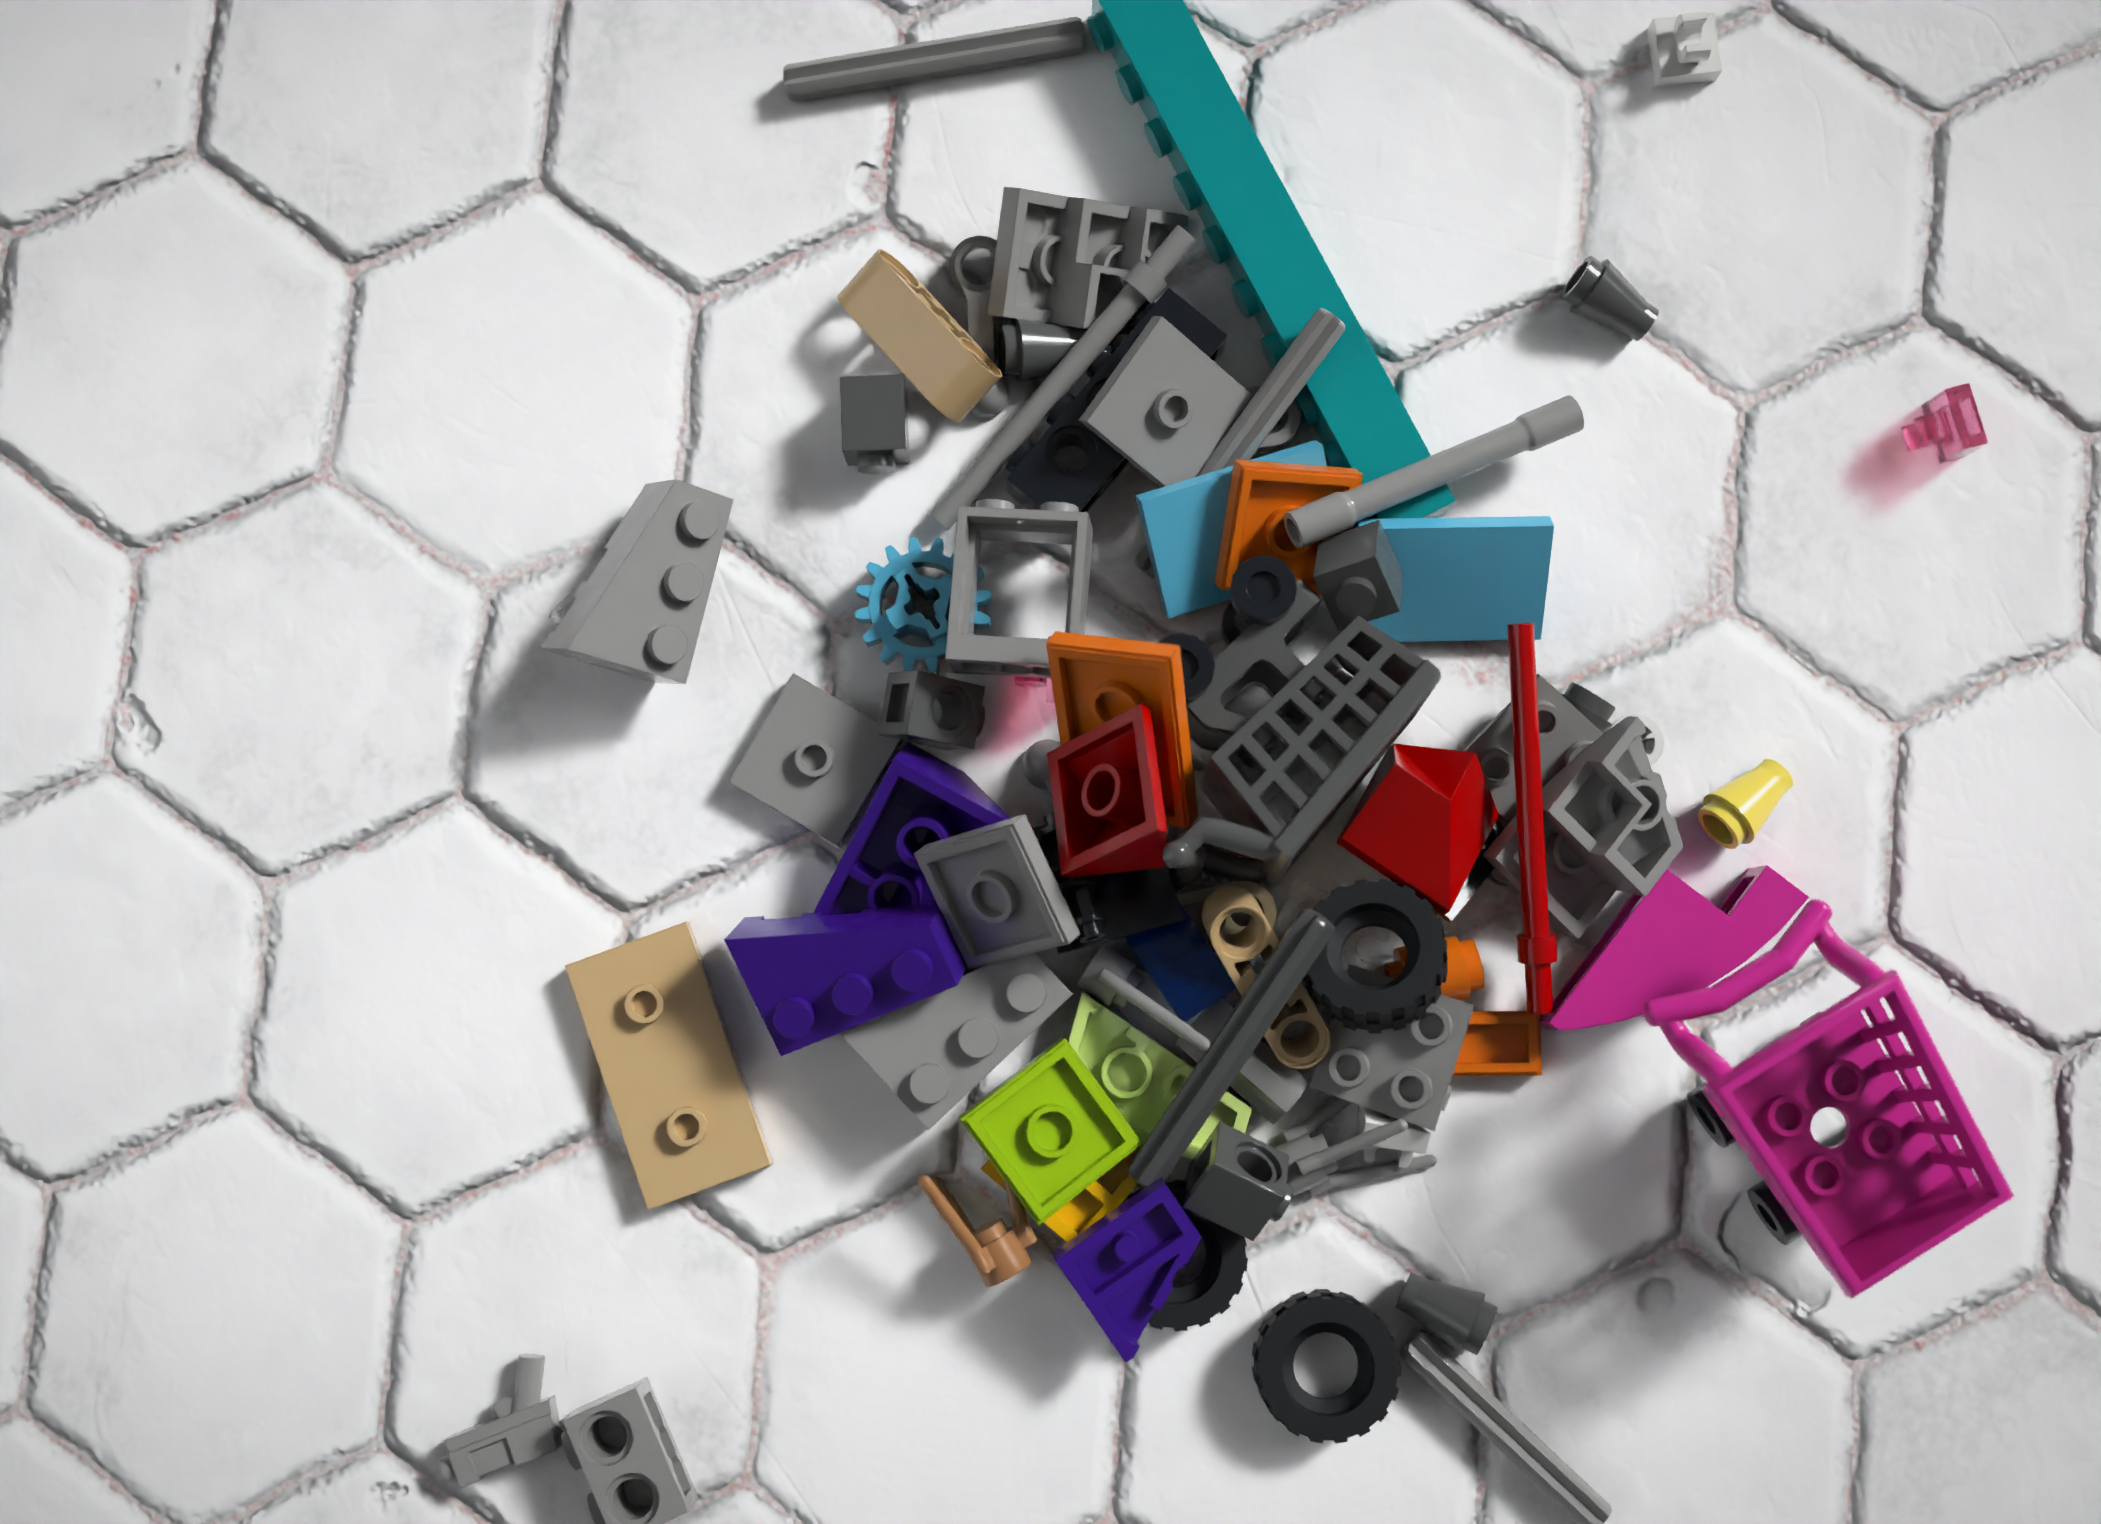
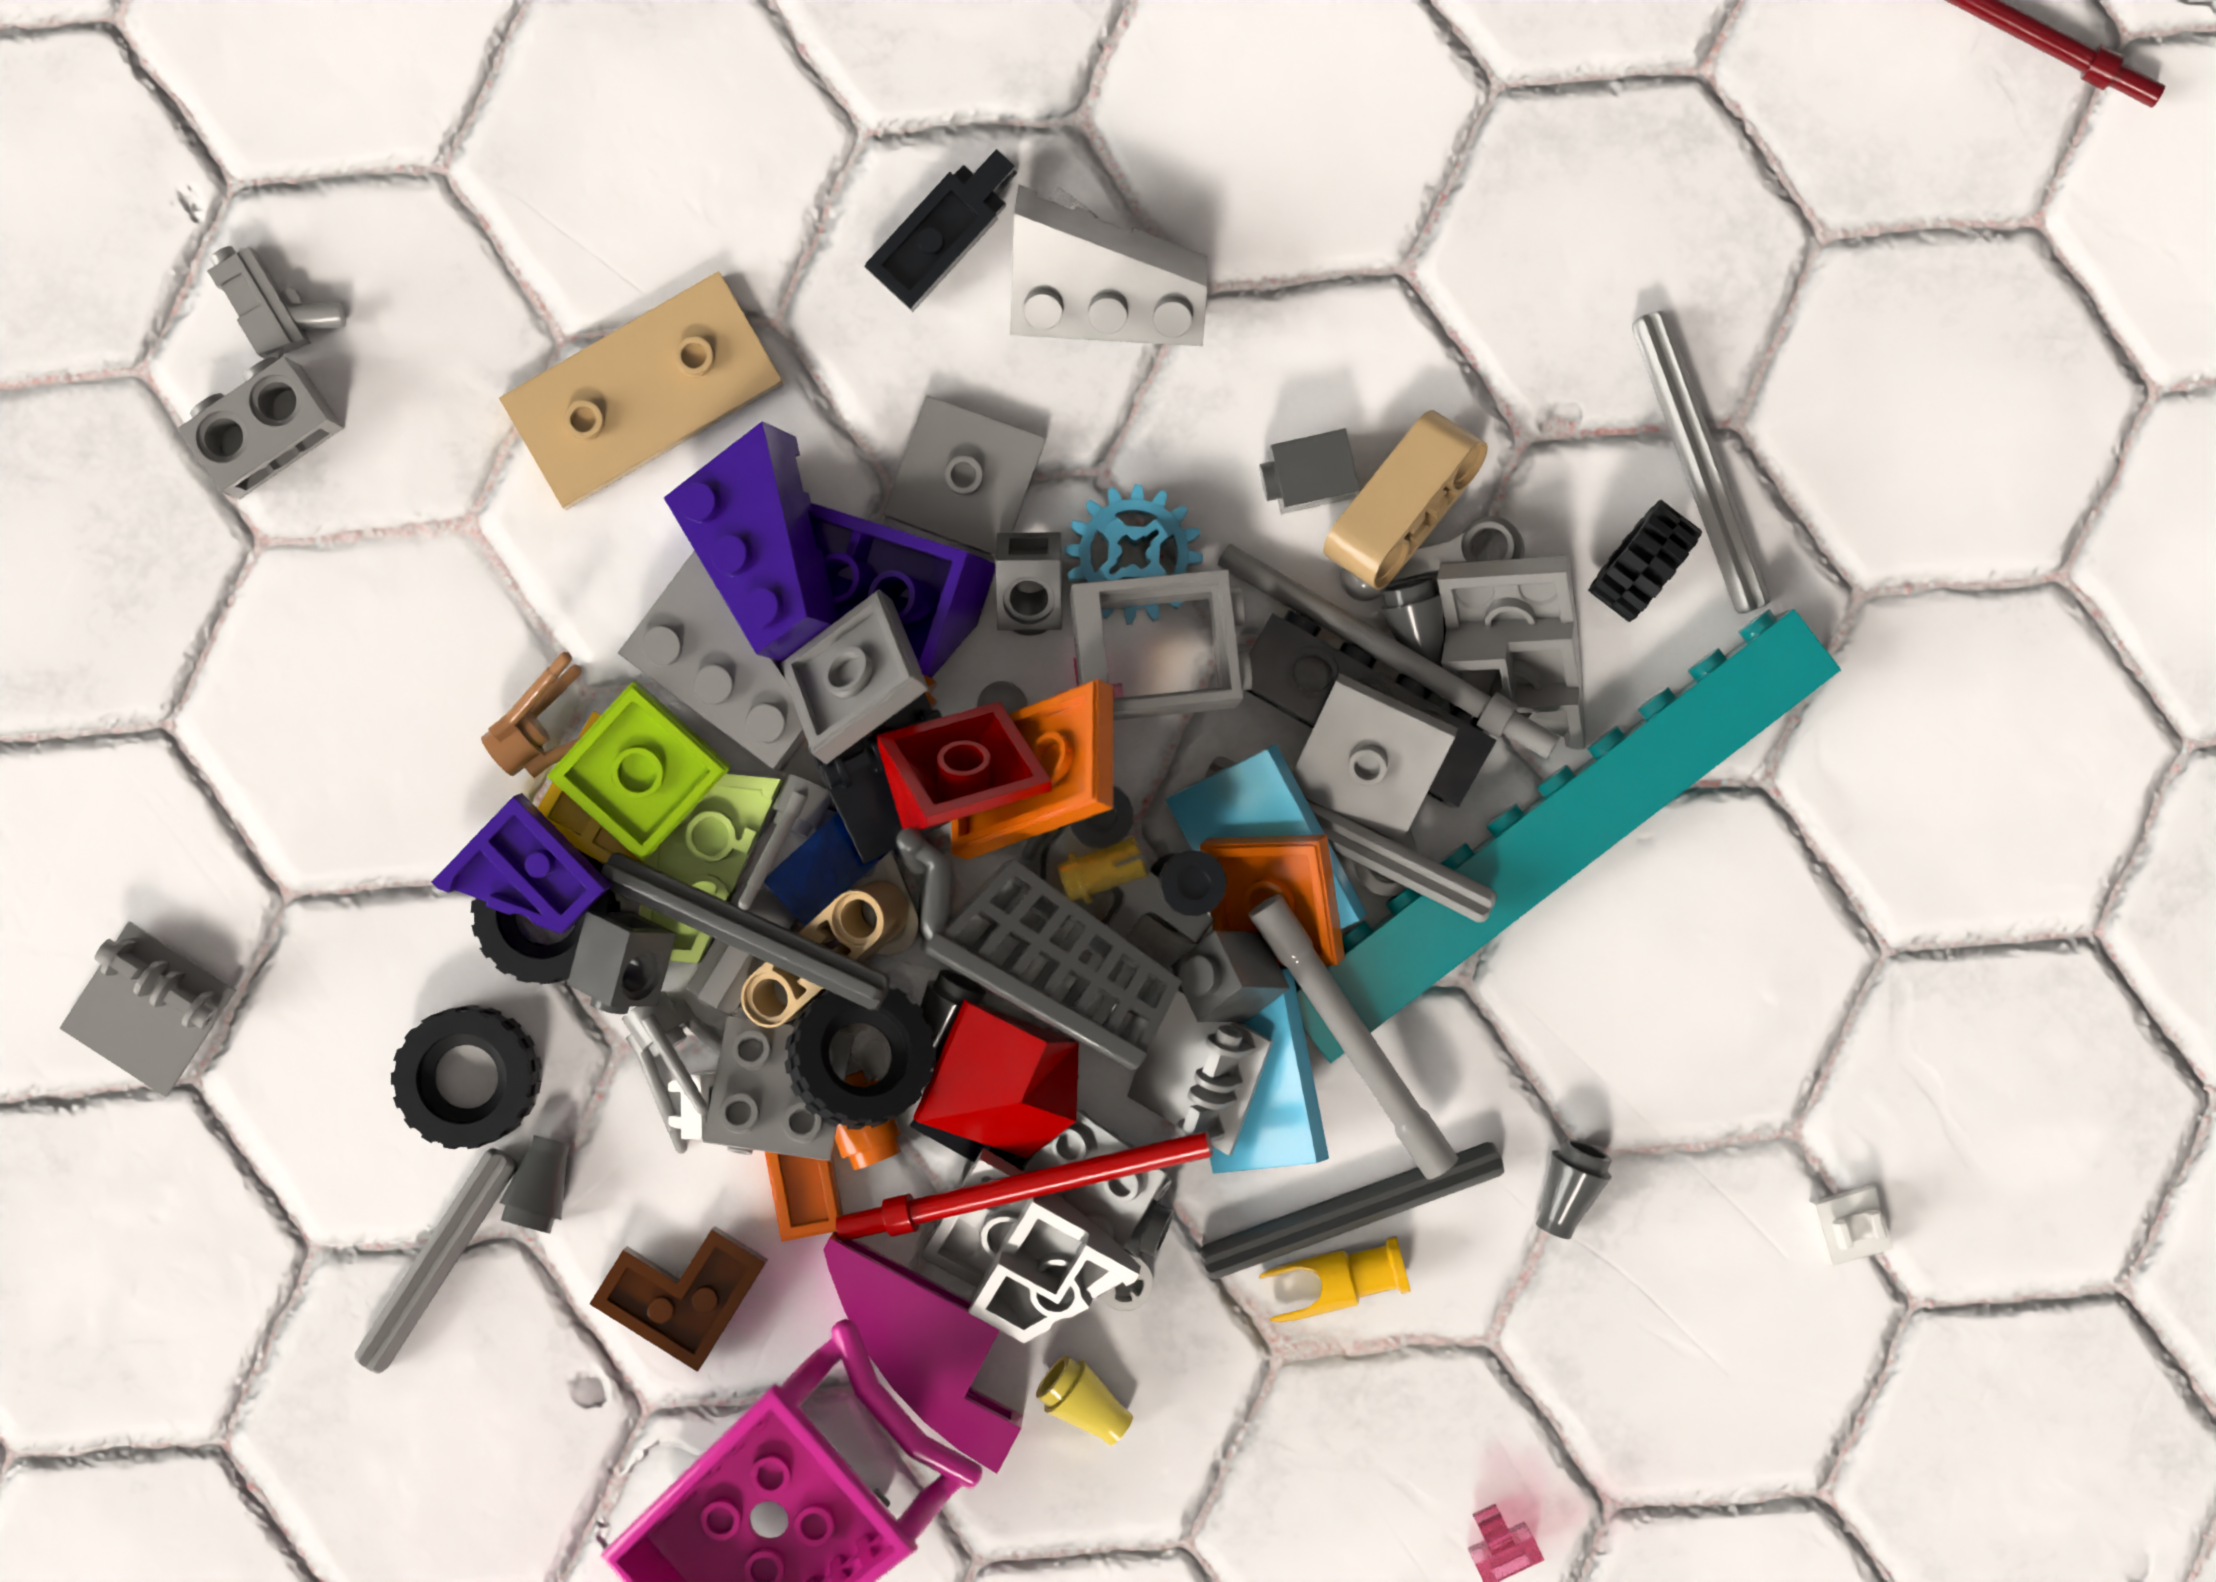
camera: 80 degrees right, 5 degrees up
none -> reddish brown plate [589,1226,769,1372]
none -> black hinge [864,149,1017,312]
none -> dark grey cone [921,970,986,1069]
none -> clear yellow pin [1058,836,1148,904]
none -> light grey hinge [1127,988,1274,1156]
none -> dark grey axle [1201,1142,1504,1279]
none -> yellow piece [1259,1236,1411,1323]
none -> black tyre [1588,499,1702,622]

